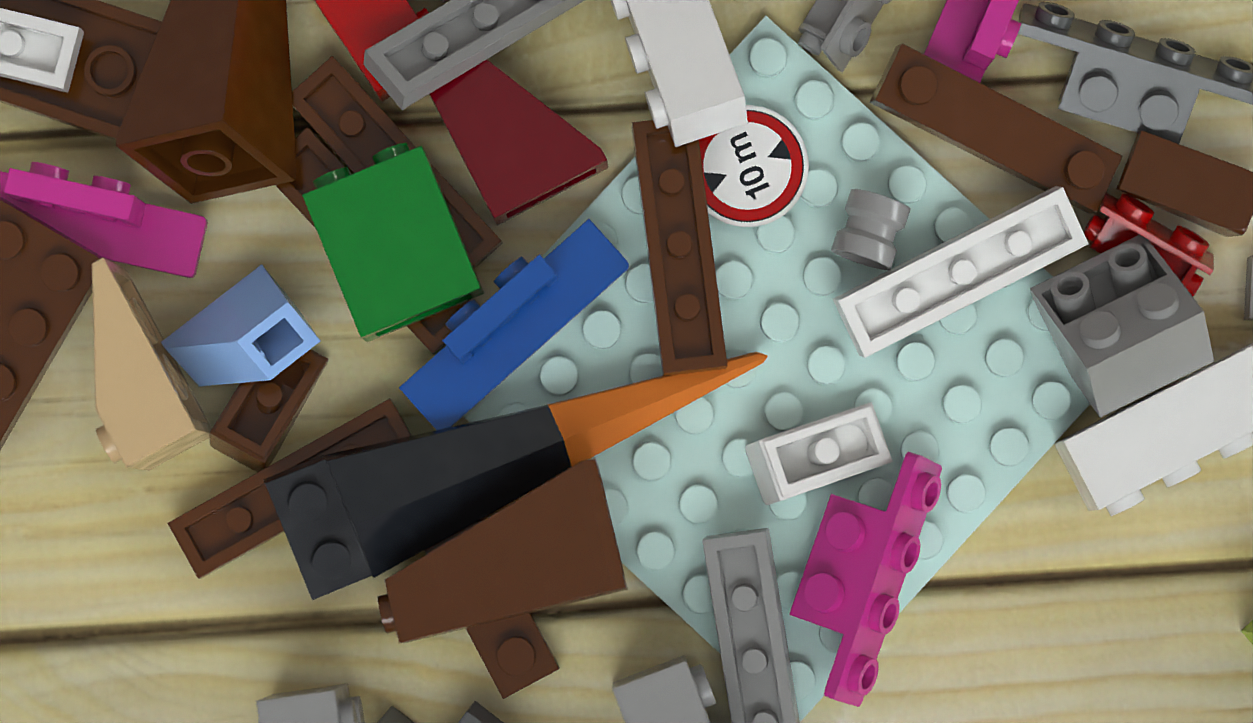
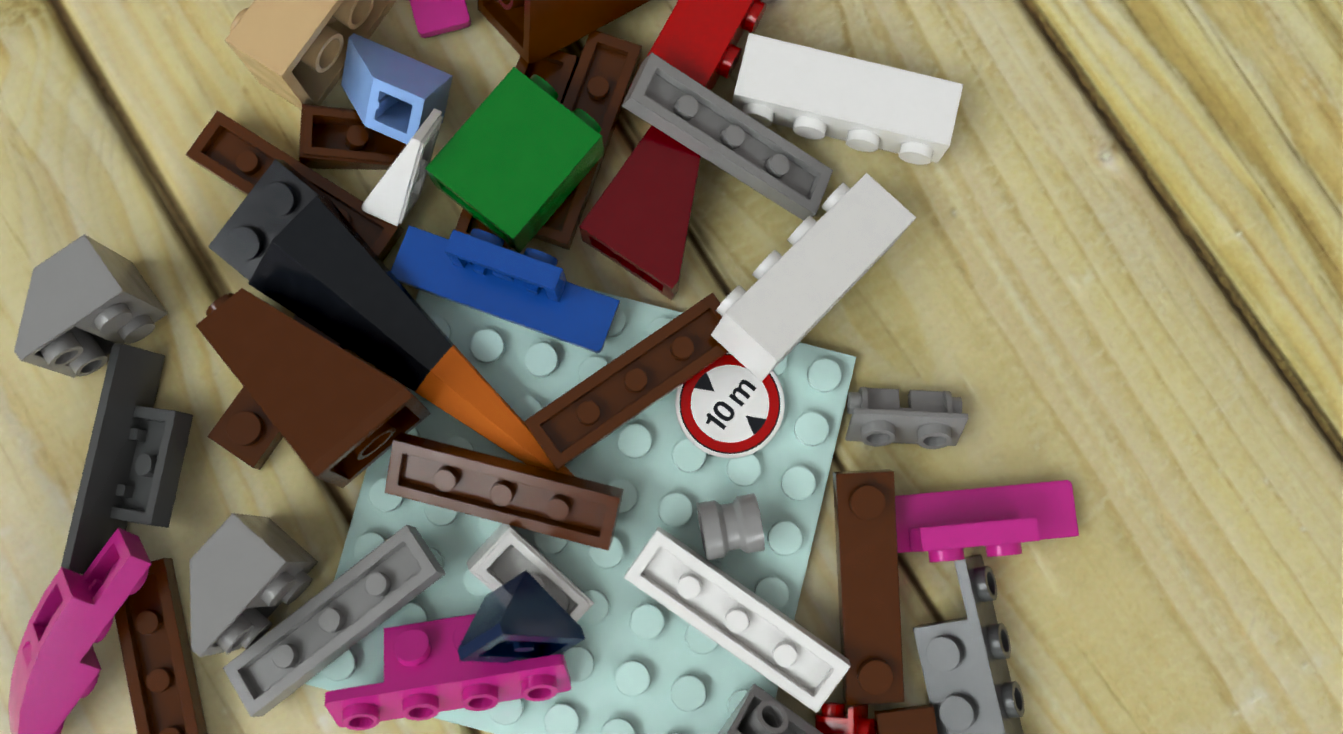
camera: 55 degrees right, 5 degrees down
none -> white slope [361,108,443,226]
none -> reddish brown plate [385,432,624,550]
none -> dark blue slope [457,570,585,663]

